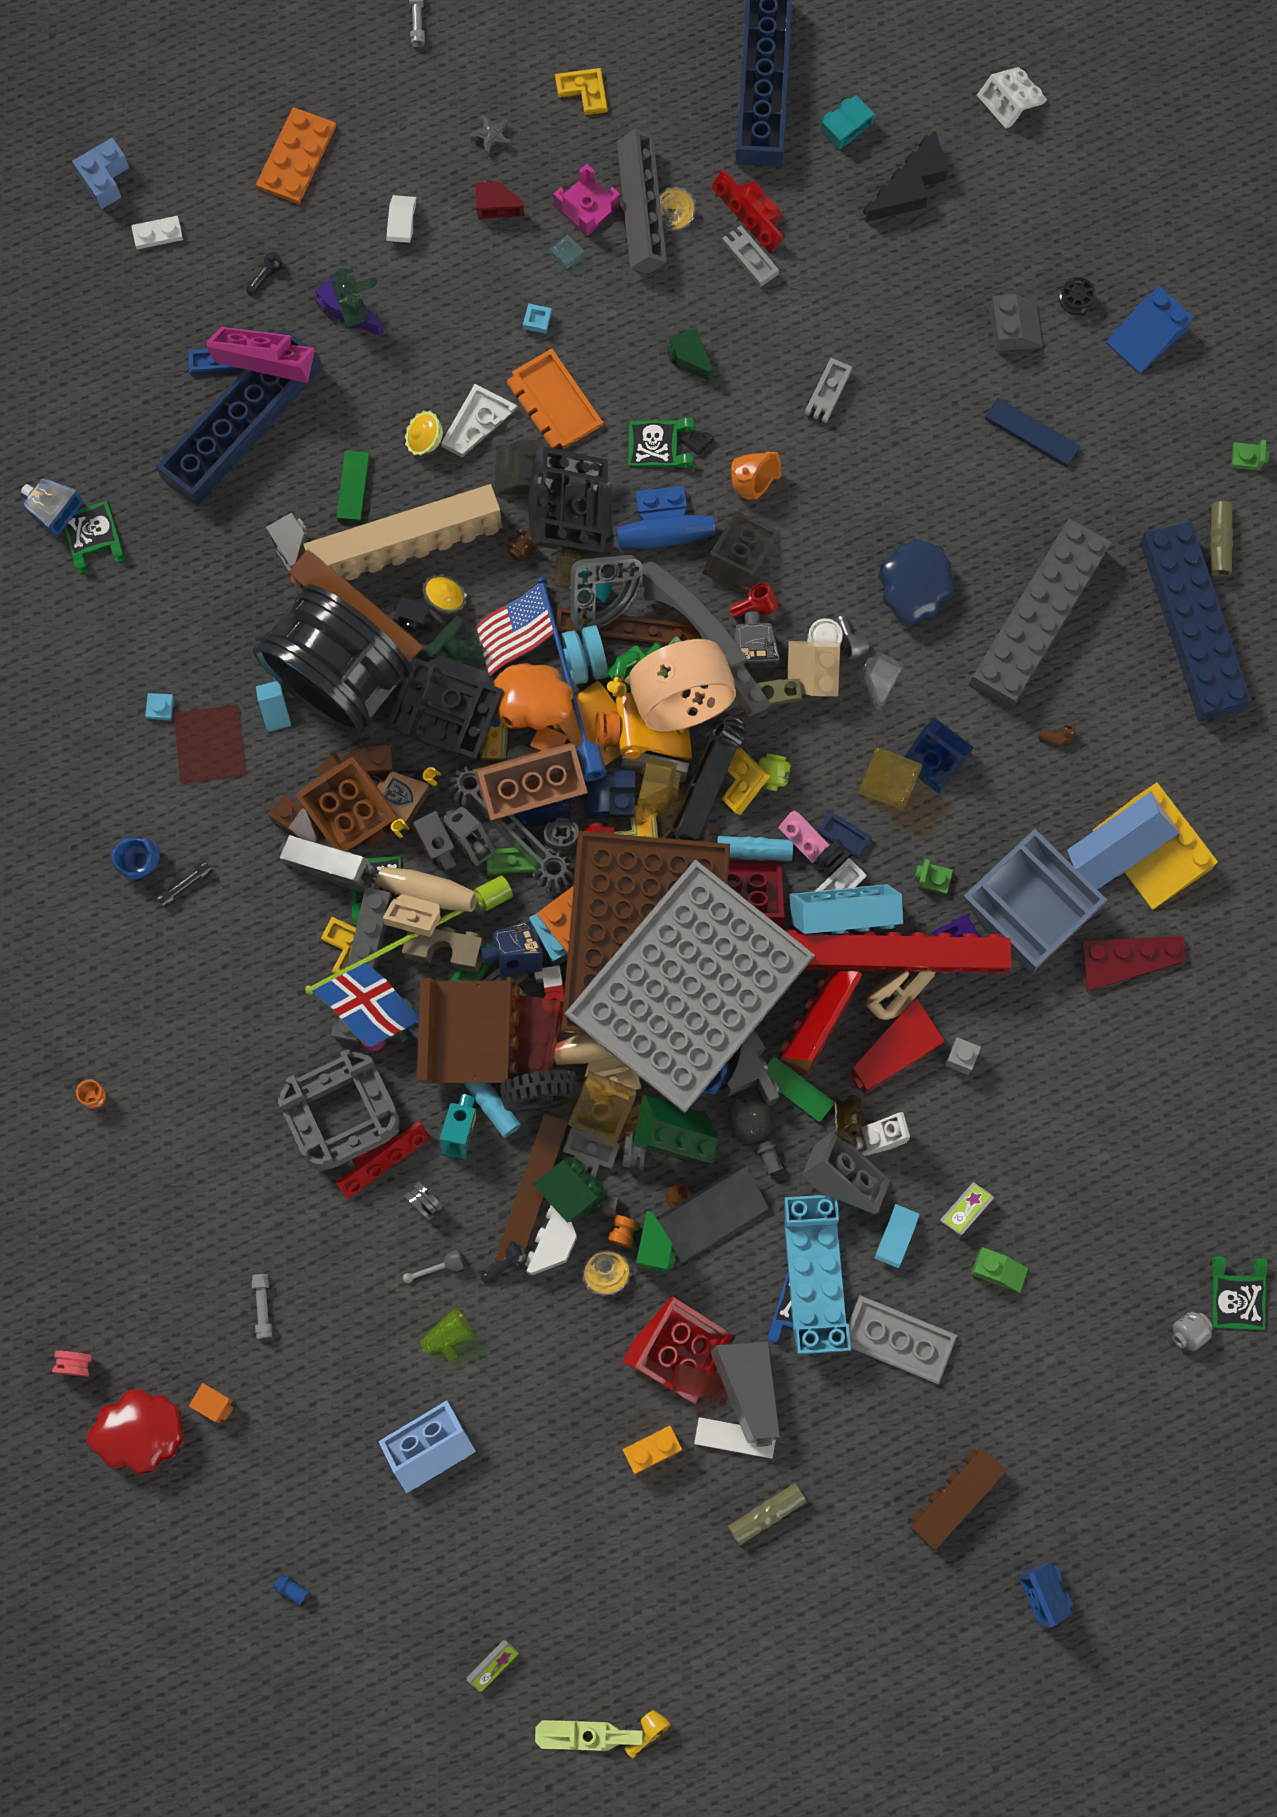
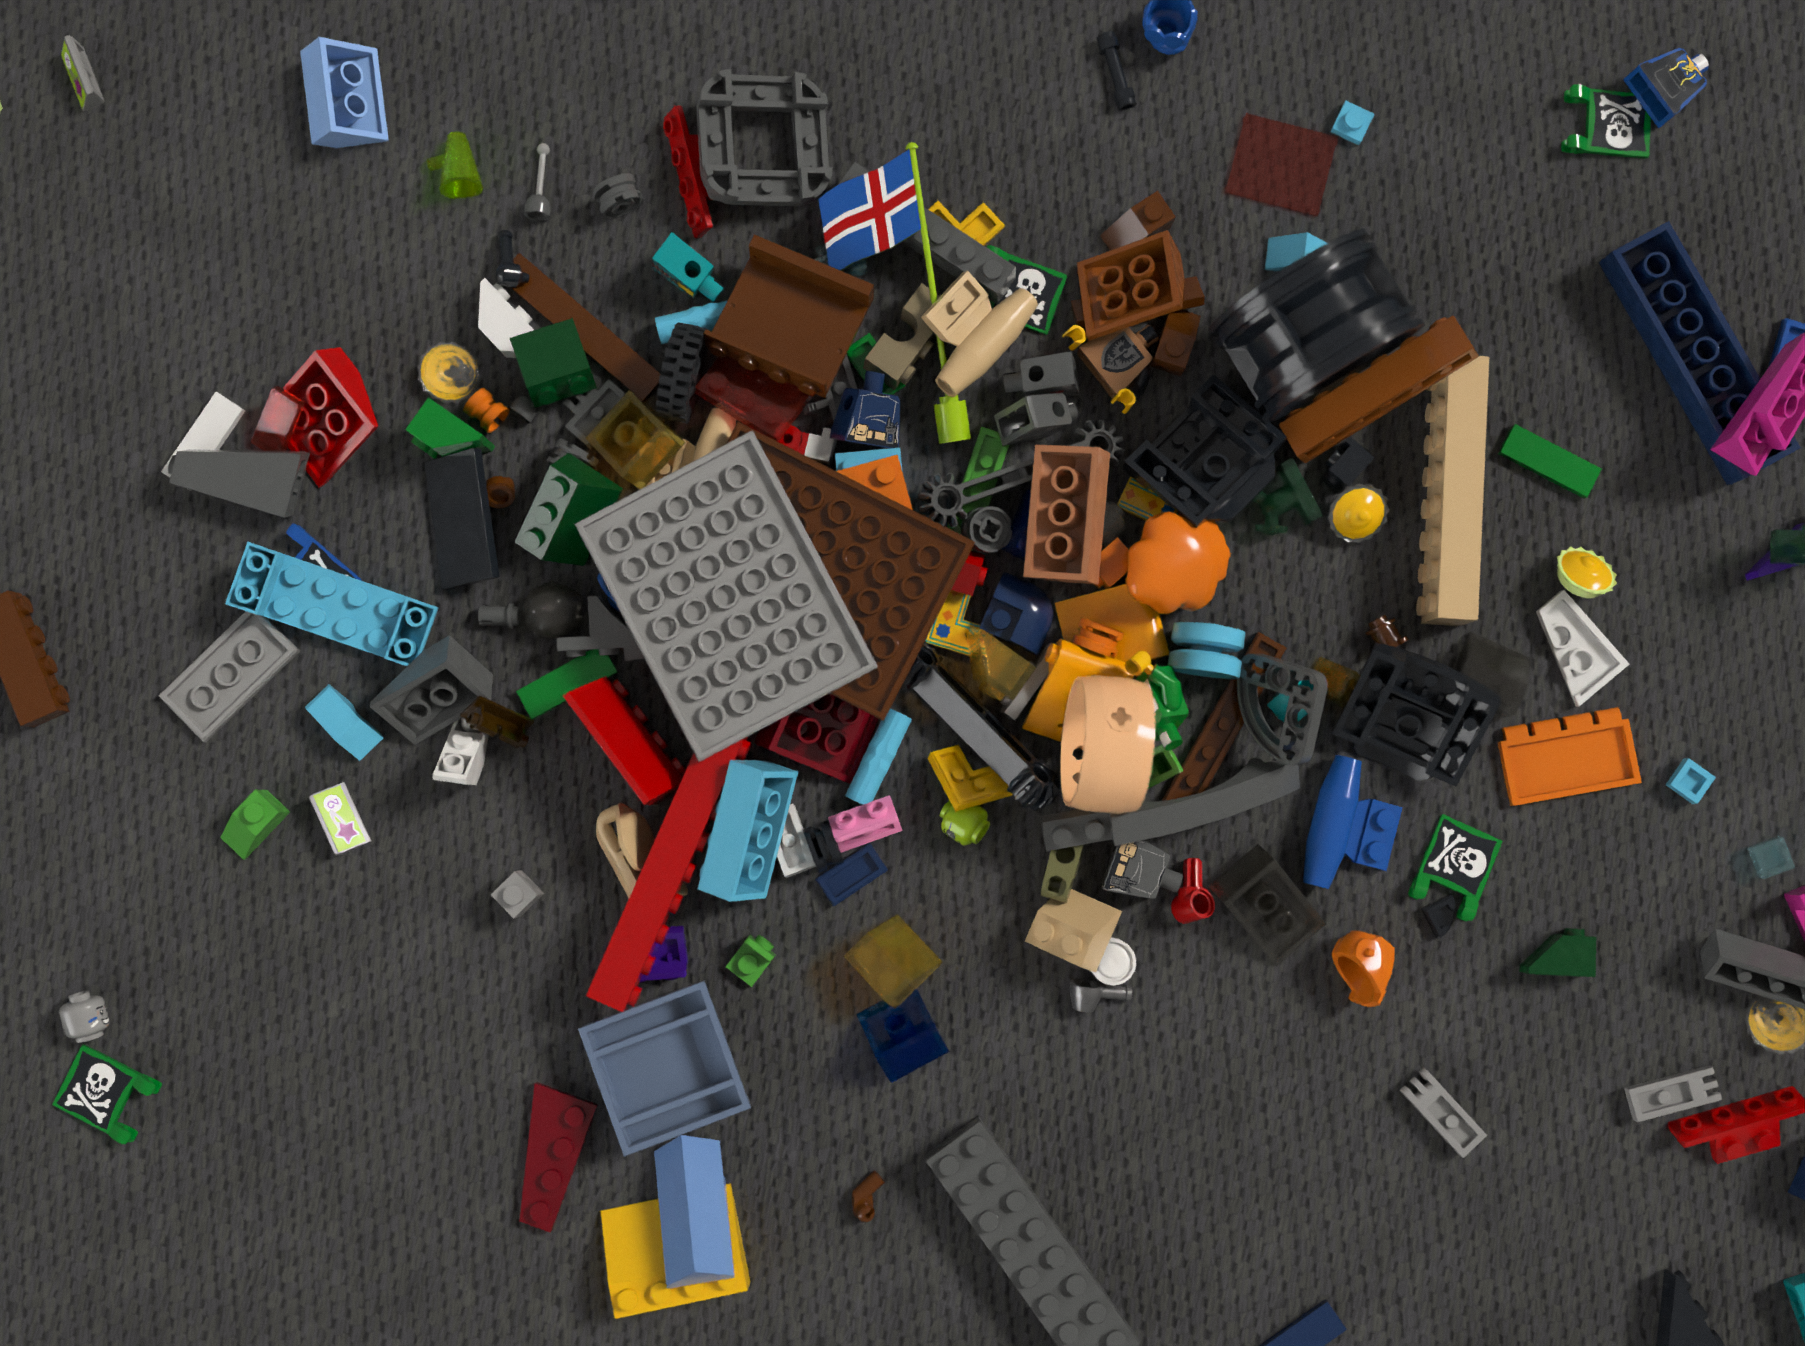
camera: 115 degrees right, 10 degrees up
light grey slope [266,513,310,571] -> none
slope [279,835,376,894] -> none
flag [476,577,607,781] -> none
light orange brick [623,1426,682,1475] -> none
olive axle [728,1483,807,1546] -> none
red slope [851,999,945,1093] -> none
clear slope [863,651,903,713] -> none
dark blue piece [878,539,955,625] -> none

